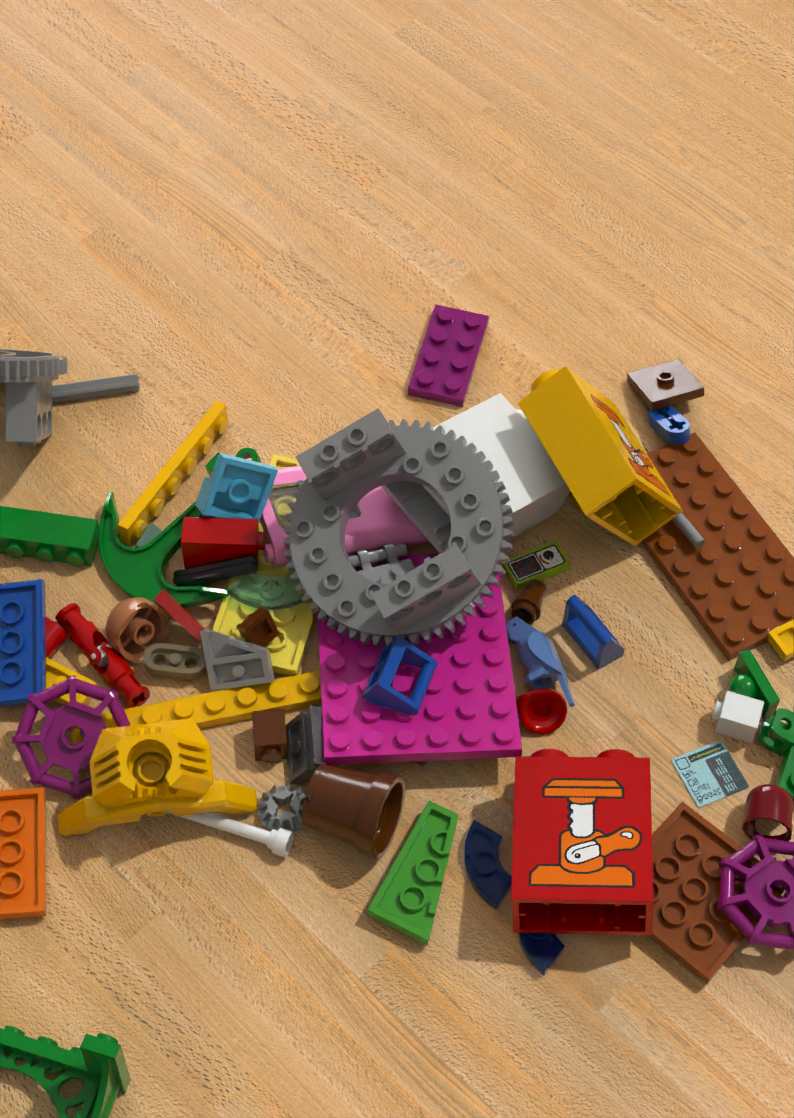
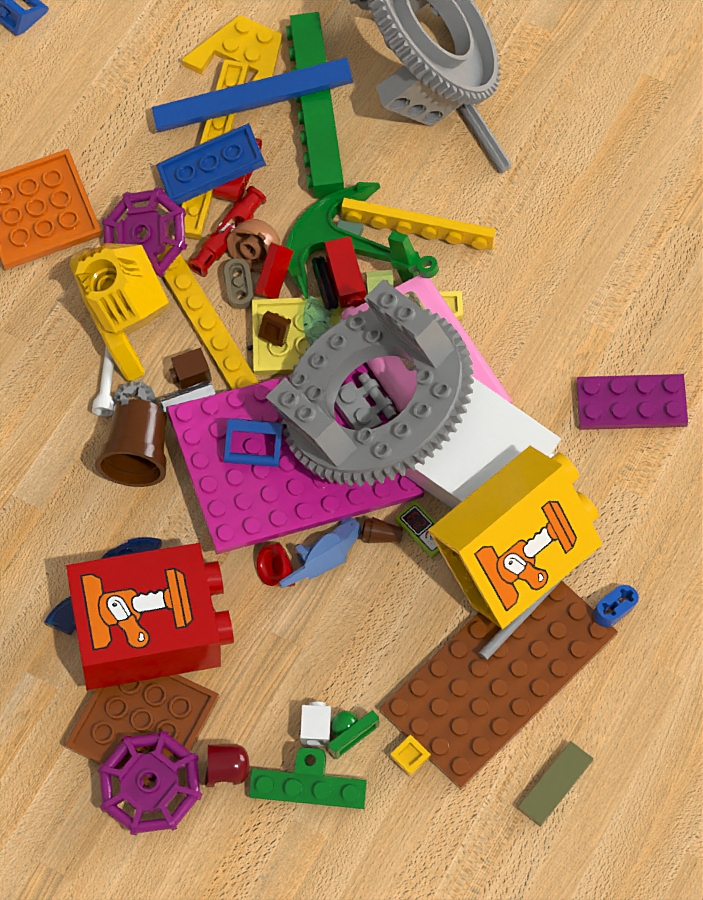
camera: 80 degrees right, 10 degrees up
medium azure plate [195,453,278,524] -> none
light grey wing [200,629,275,691] -> none
bright green wing [367,801,458,946] -> none
blue tile [562,595,625,670] -> none
plate [627,359,704,411] -> none
clear light blue sticker [672,740,749,807] -> none

